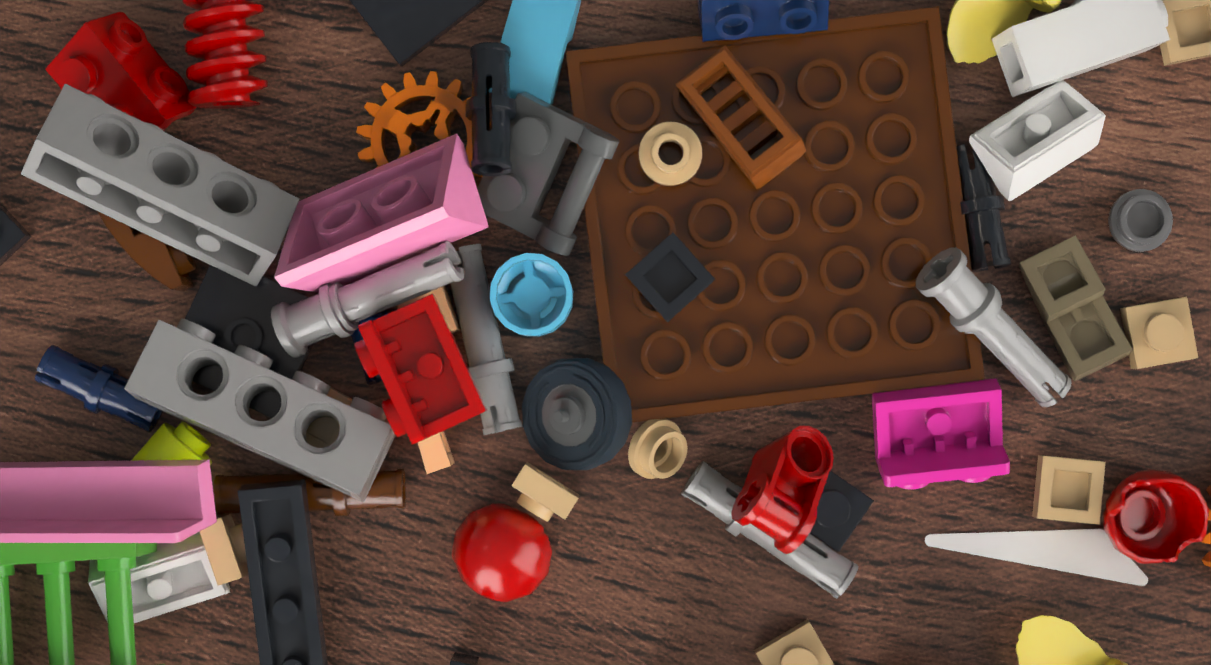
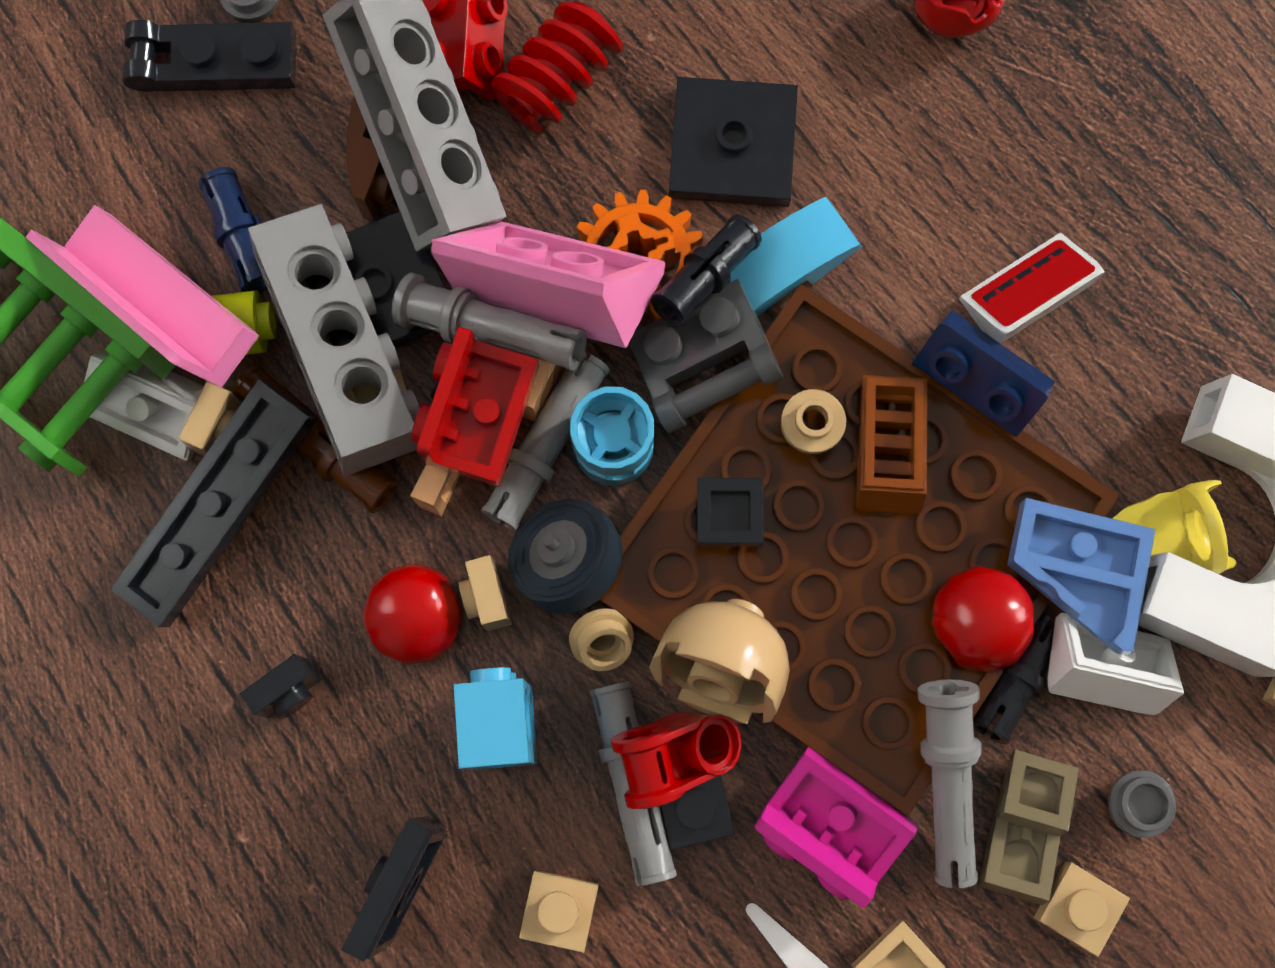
camera: 45 degrees right, 10 degrees down
none -> medium azure brick [453,668,538,770]
none -> tan cylinder [649,599,790,724]
none -> red hair [932,566,1034,673]
none -> medium blue wing [1007,498,1156,655]

